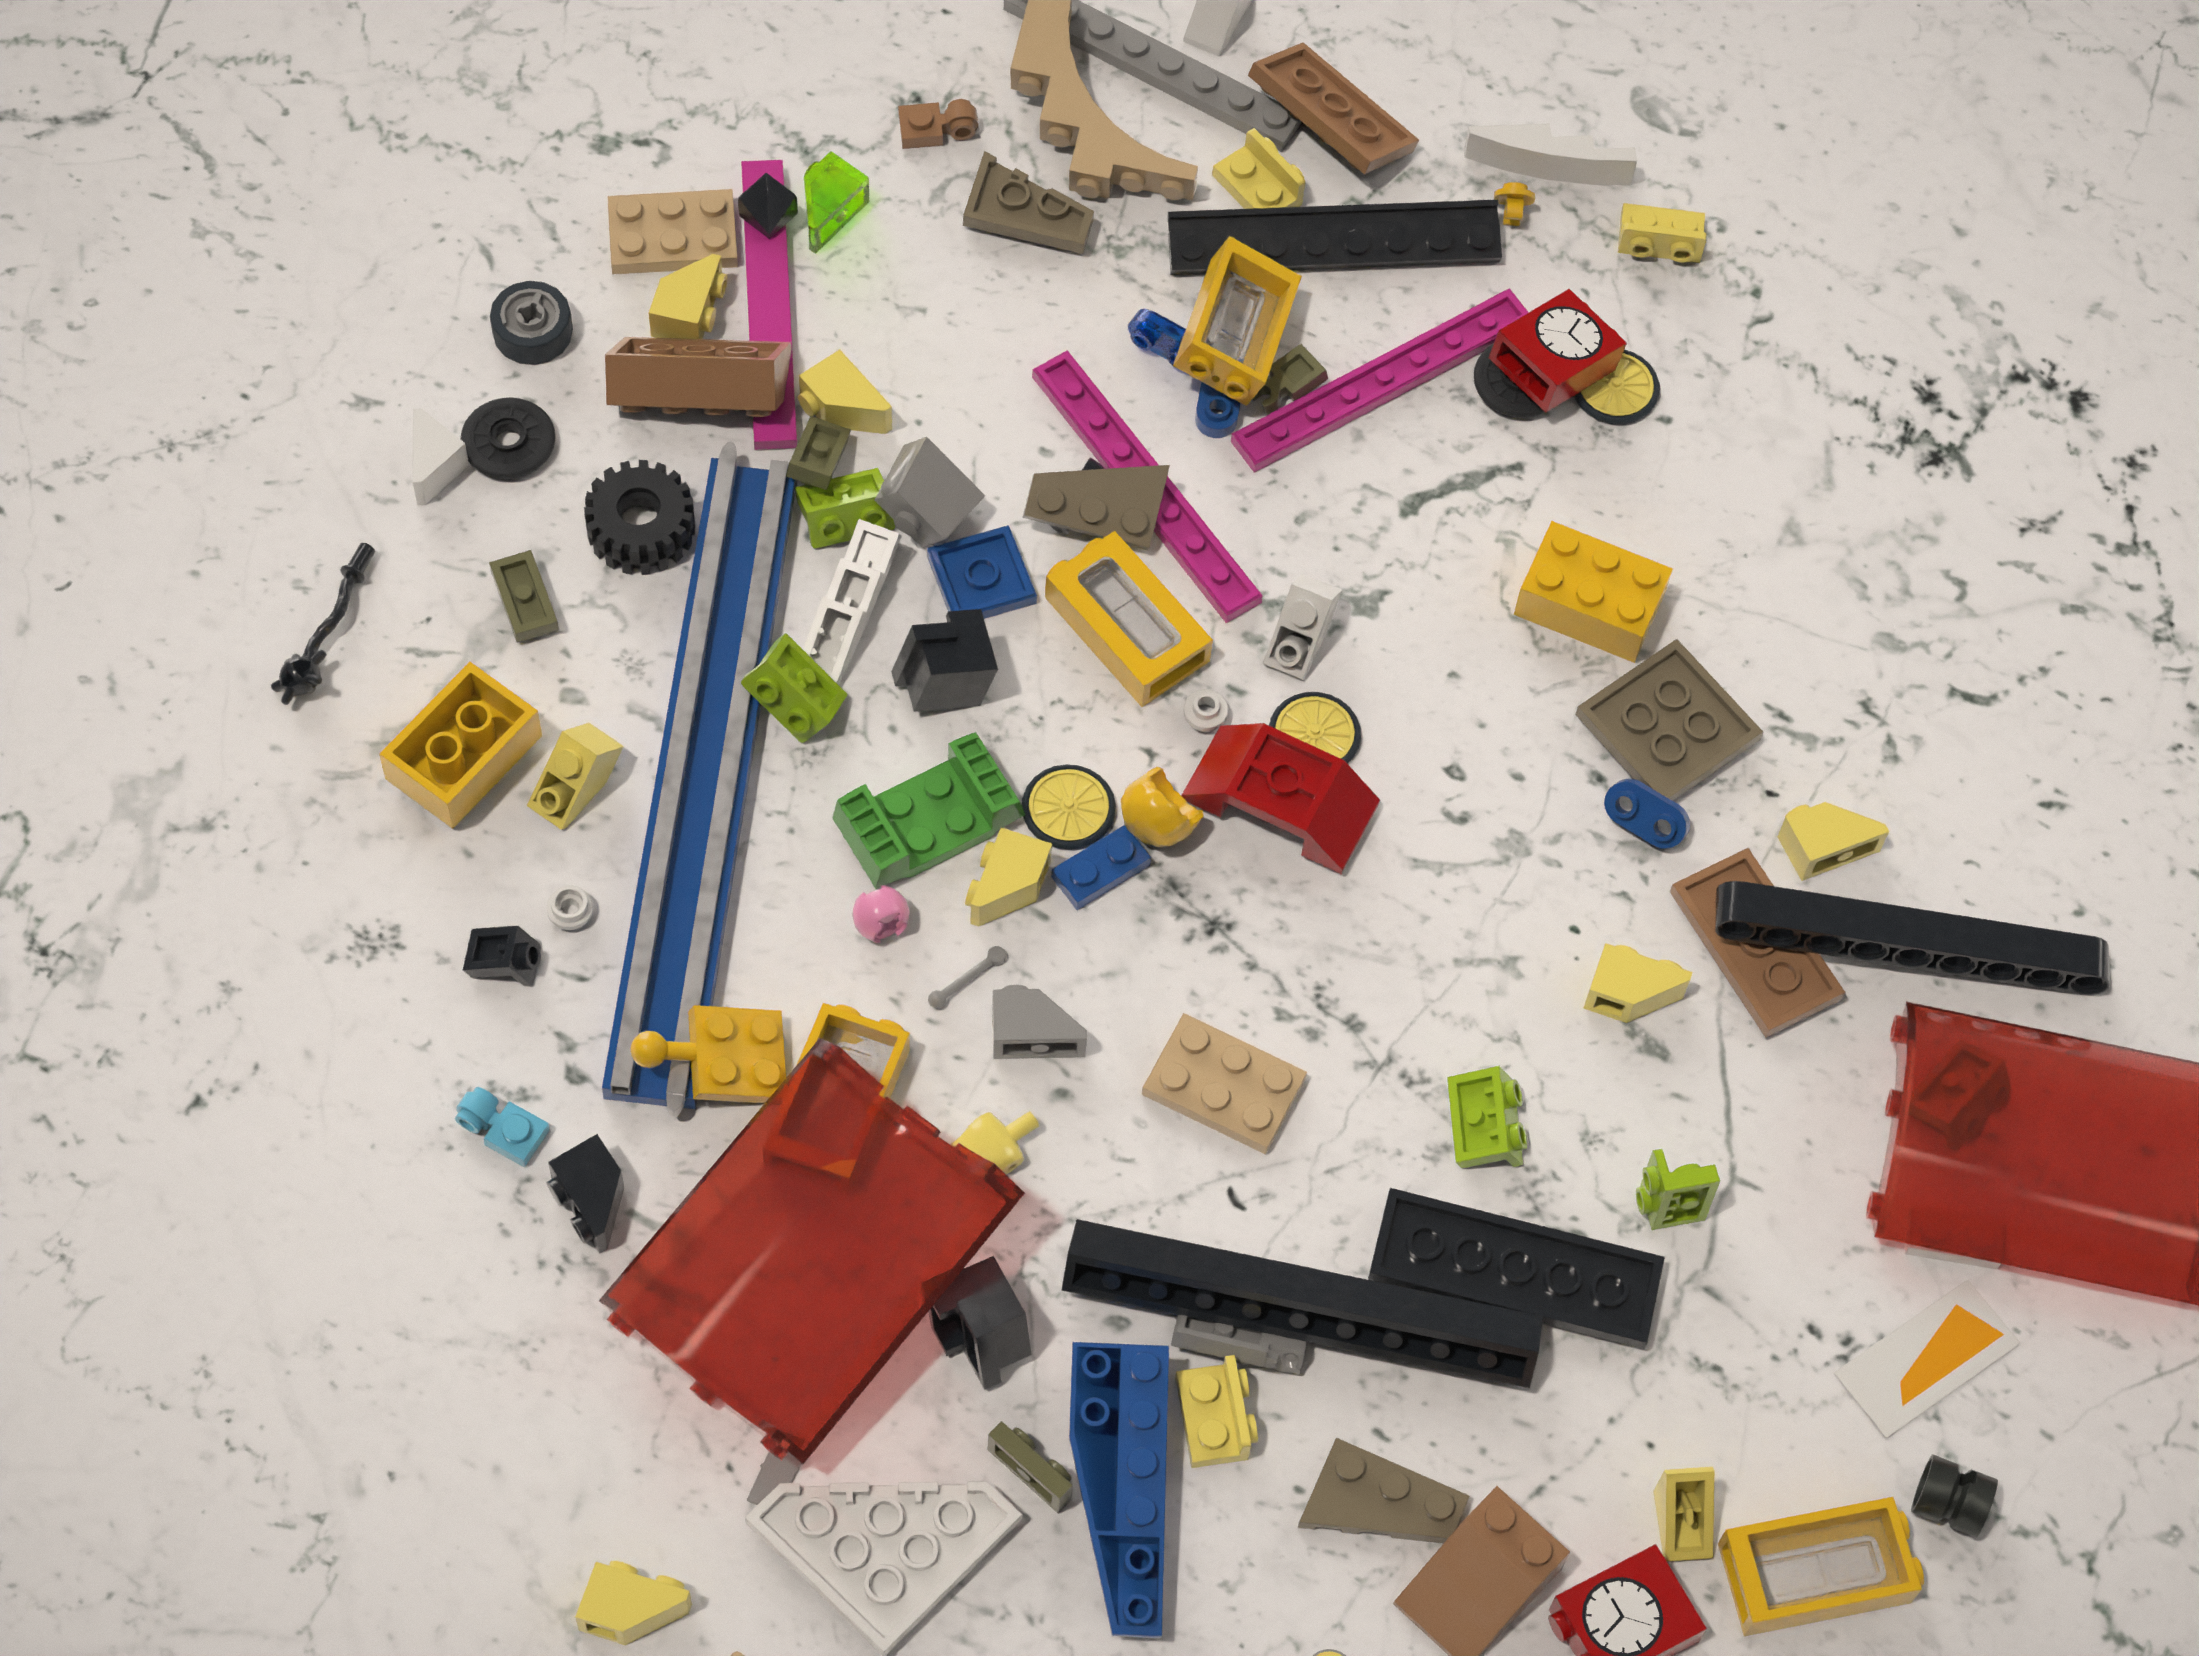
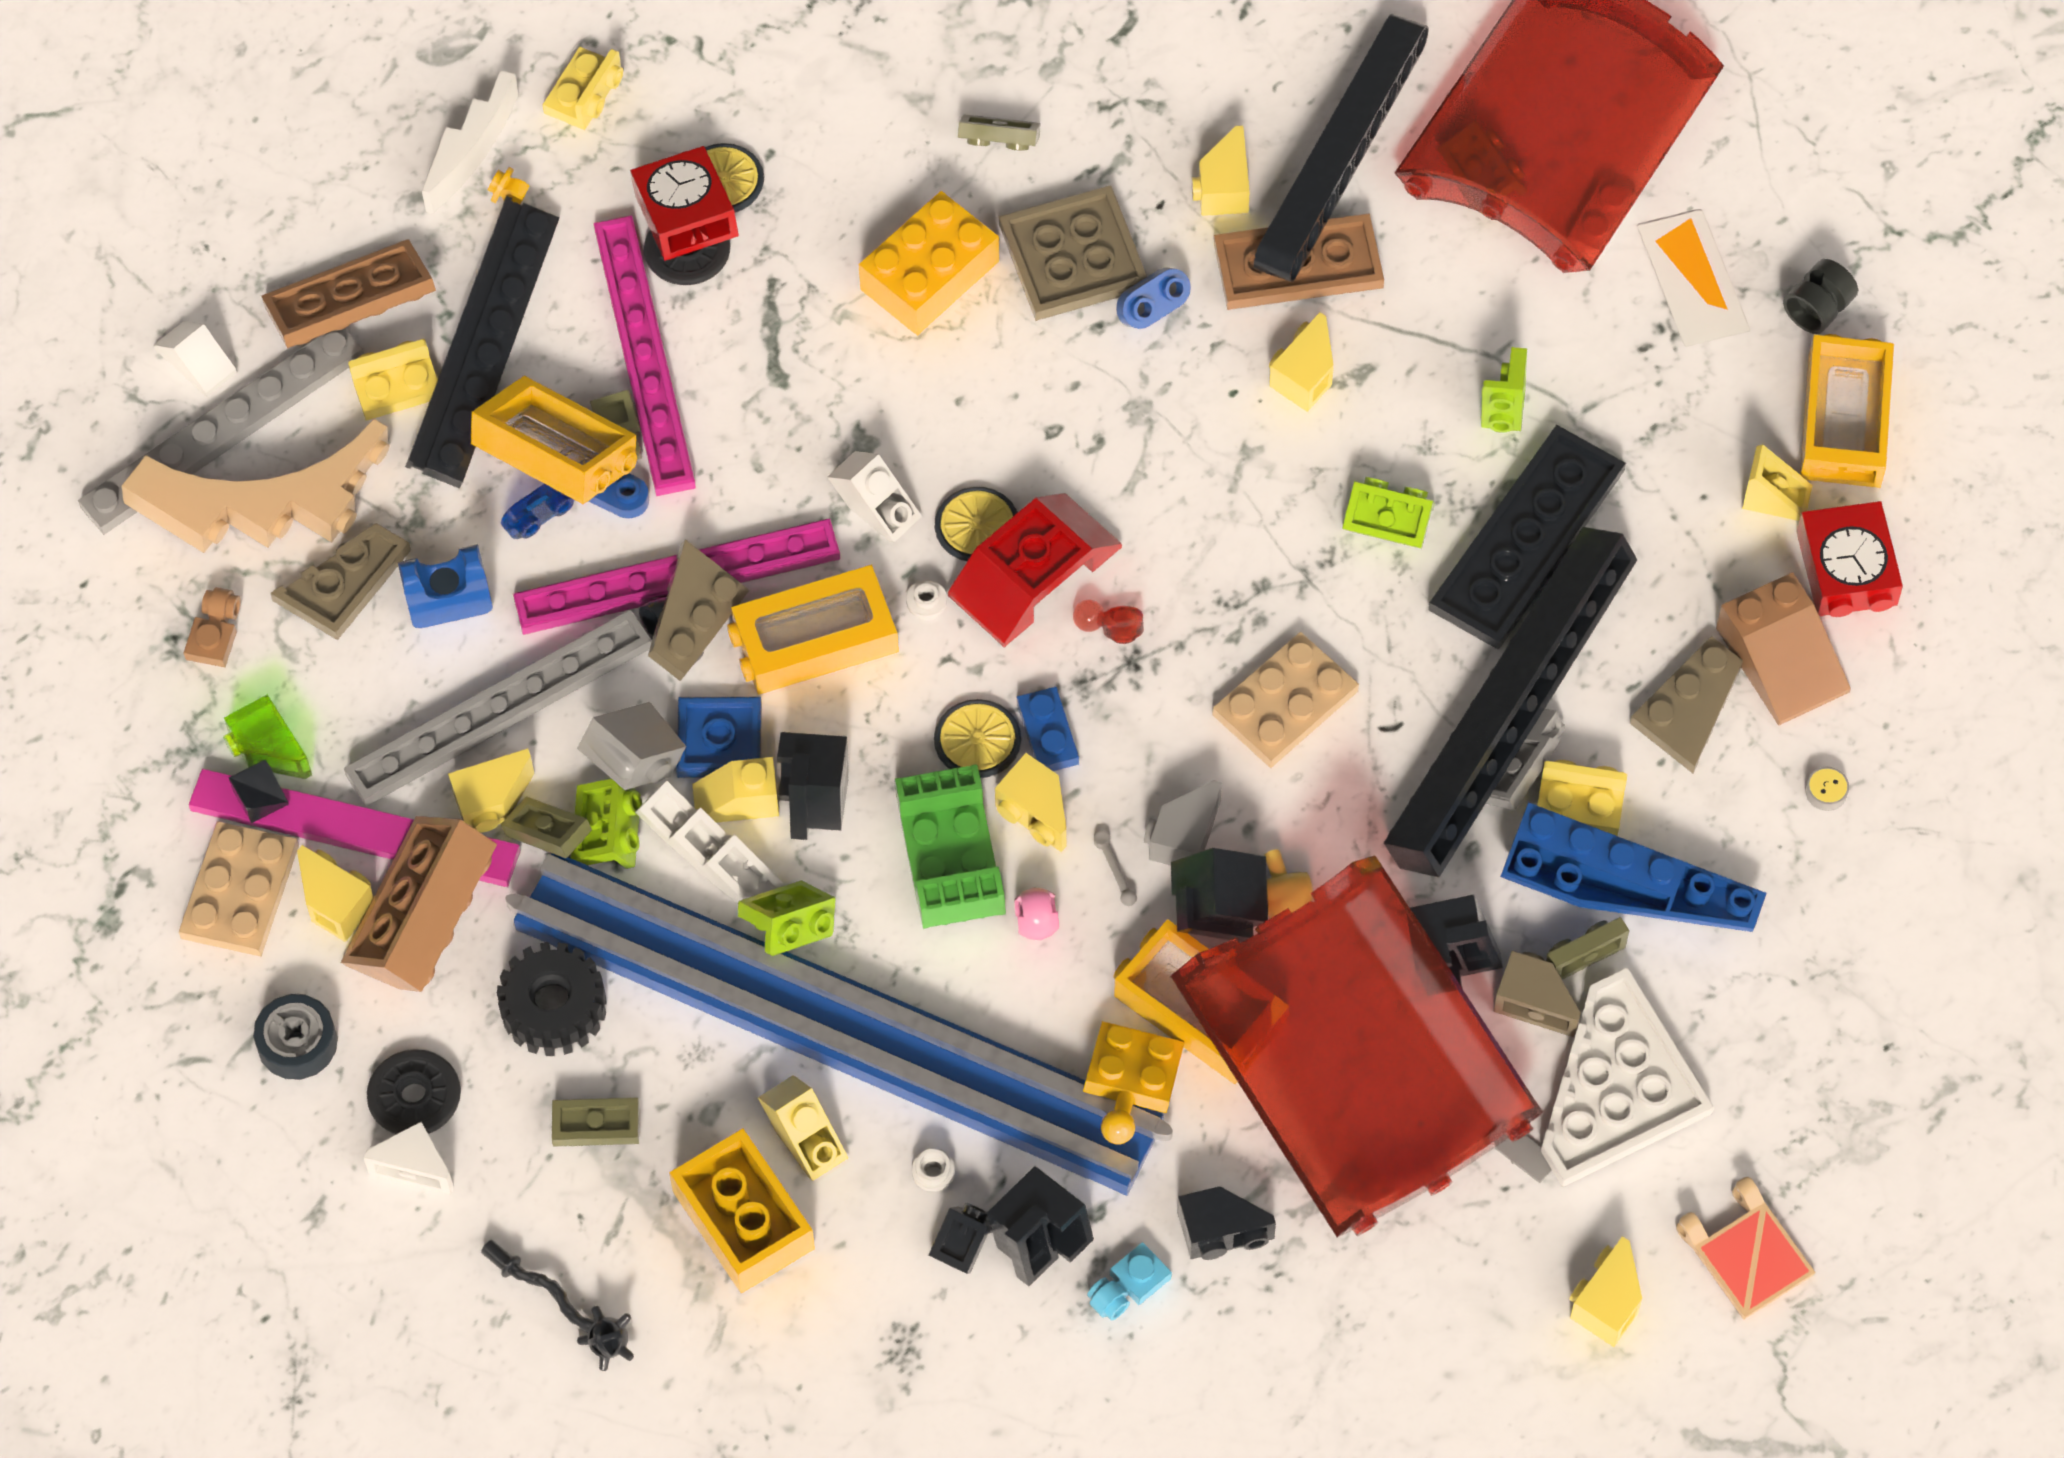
camera: 65 degrees left, 0 degrees up
yellow hair [1121,767,1204,847] -> none
none -> light grey plate [344,610,652,807]
none -> piece [397,544,493,629]
none -> light yellow slope [692,757,779,823]
none -> plate [958,114,1041,151]
none -> black plate [987,1166,1094,1286]
none -> clear red plate [1073,599,1144,644]
none -> black plate [1171,848,1268,942]
none -> dark tan slope [1494,951,1581,1038]

